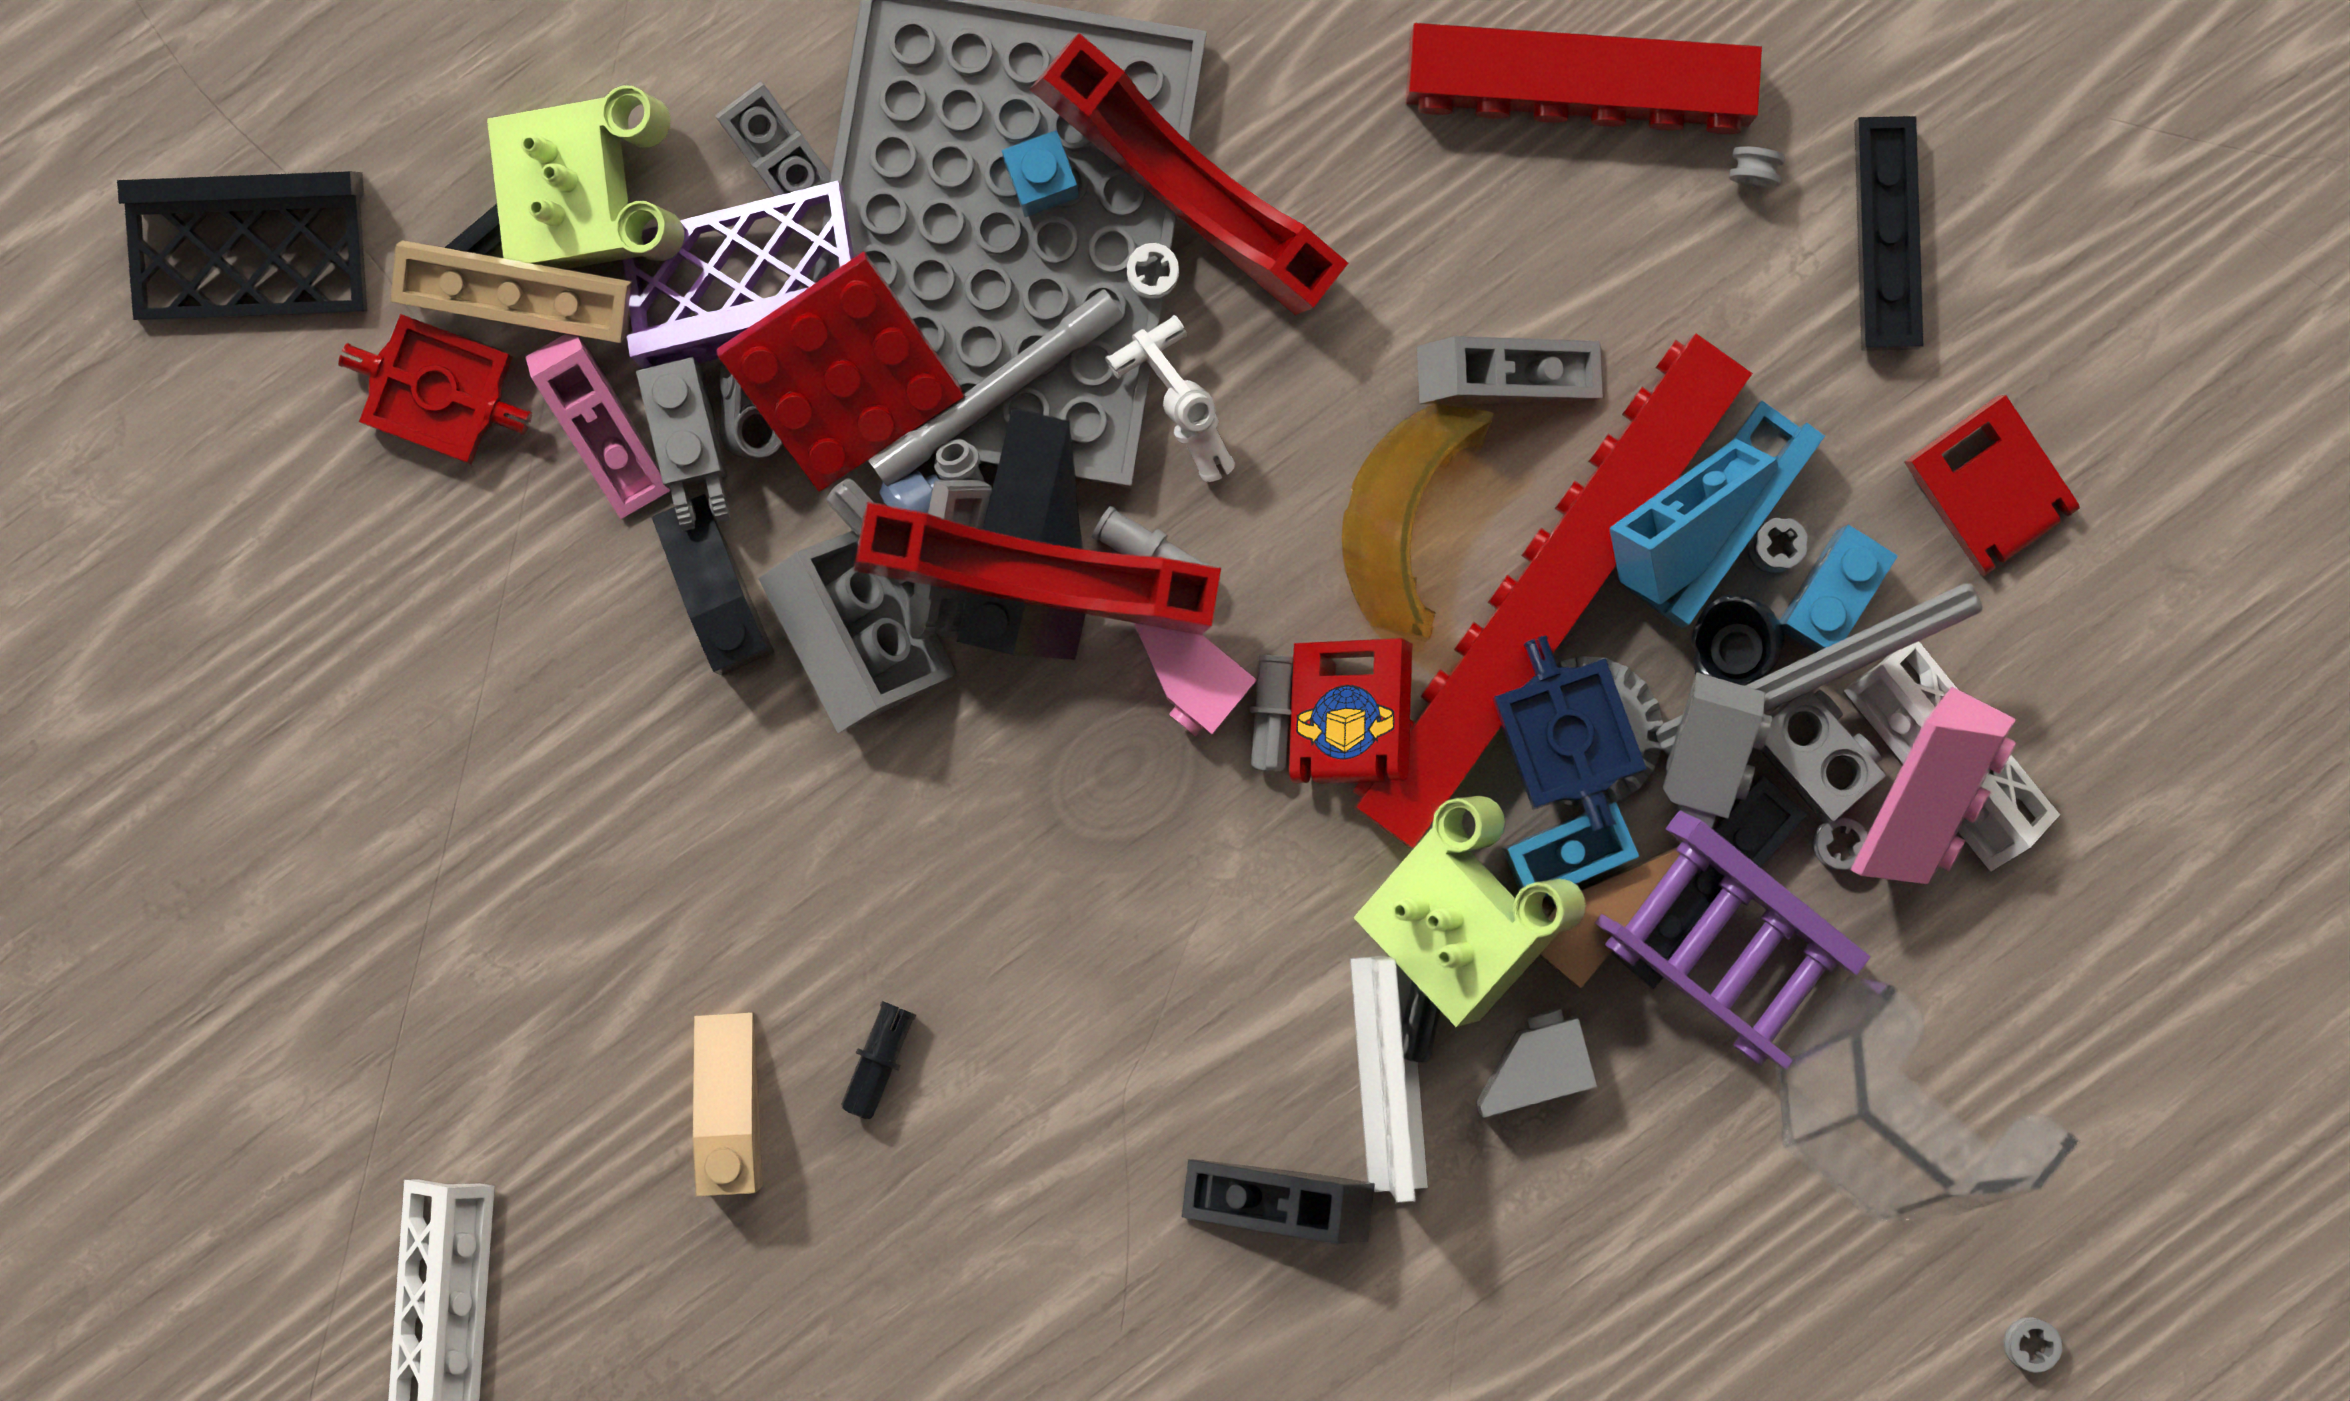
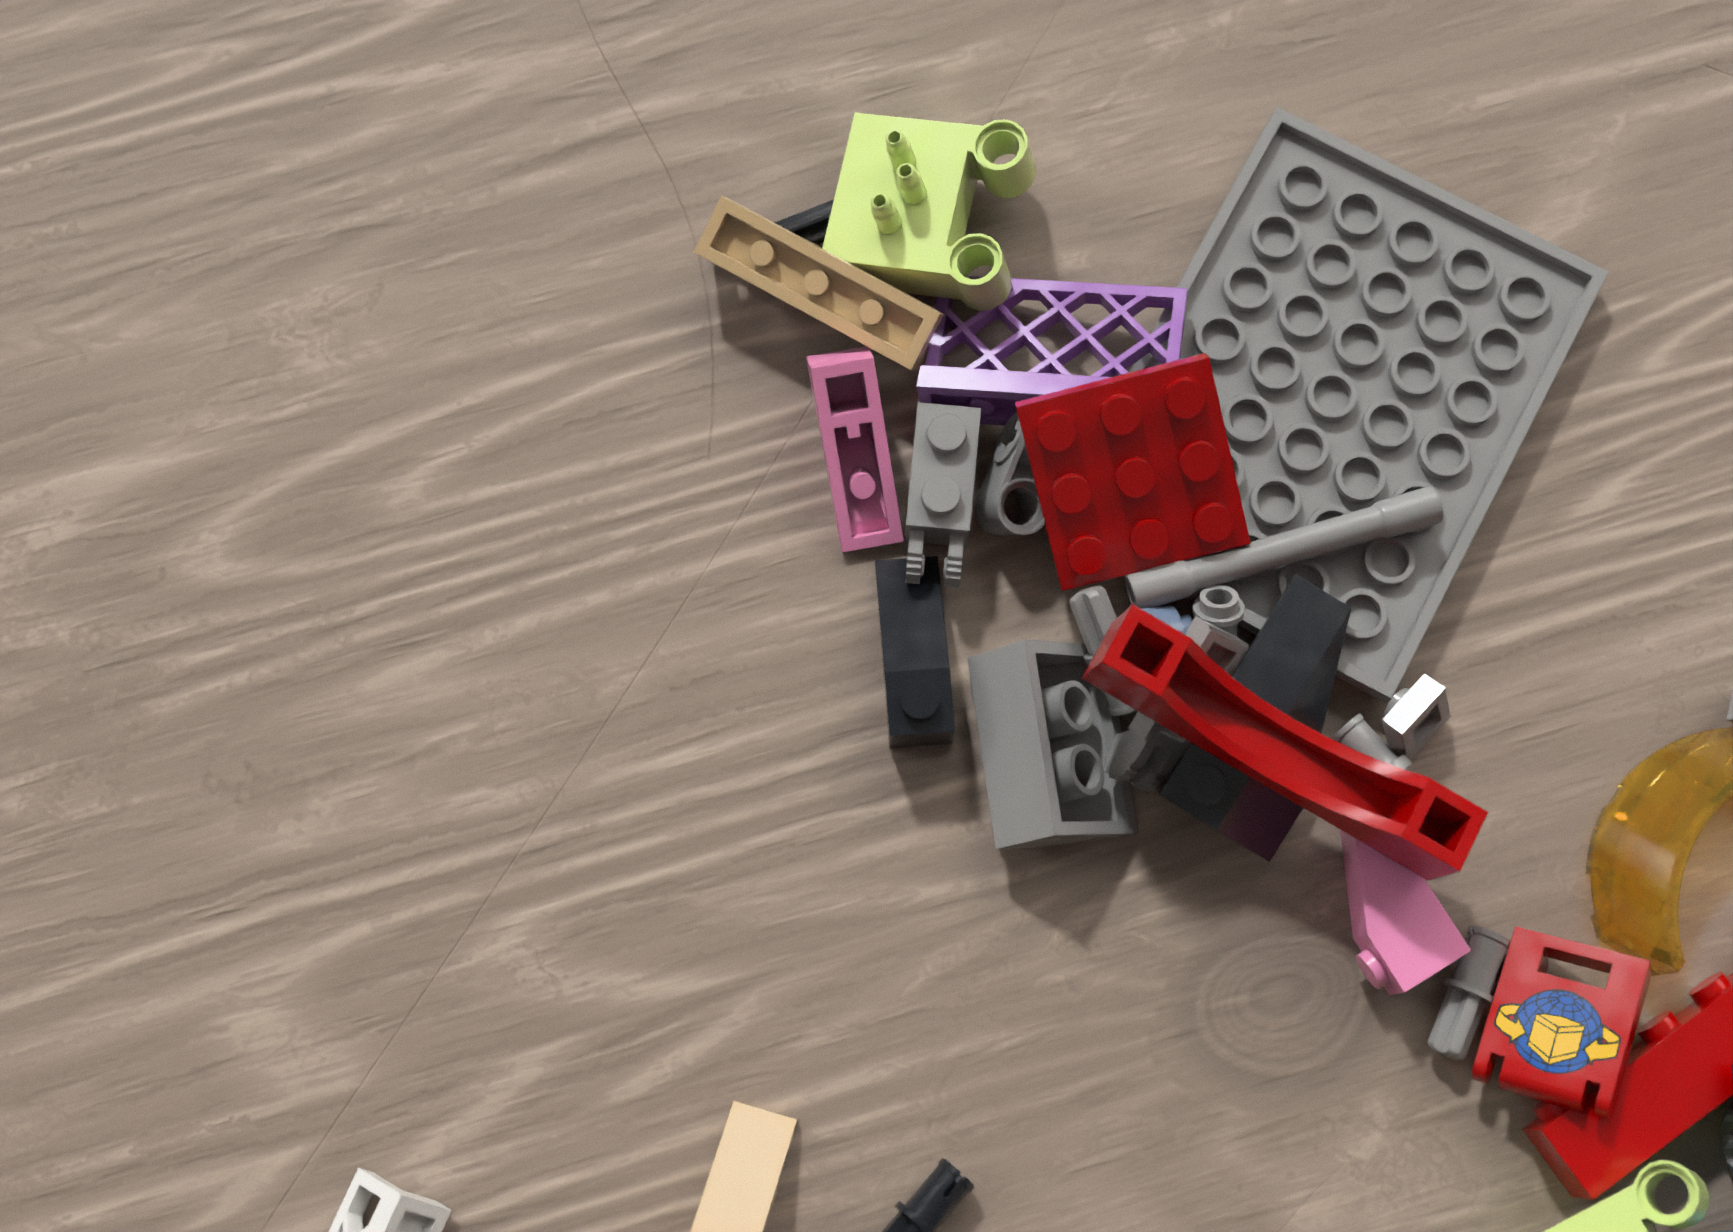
camera: 20 degrees right, 10 degrees down
black fence [117,171,367,320] -> none
red plate [338,314,532,465] -> none
light grey slope [714,81,831,214] -> none
dark azure brick [1001,130,1079,217] -> none
red arch [1030,33,1348,315] -> none
white pin [1105,315,1235,482] -> none
white bush [1127,243,1179,299] -> none
none -> light grey plate [1382,674,1451,760]

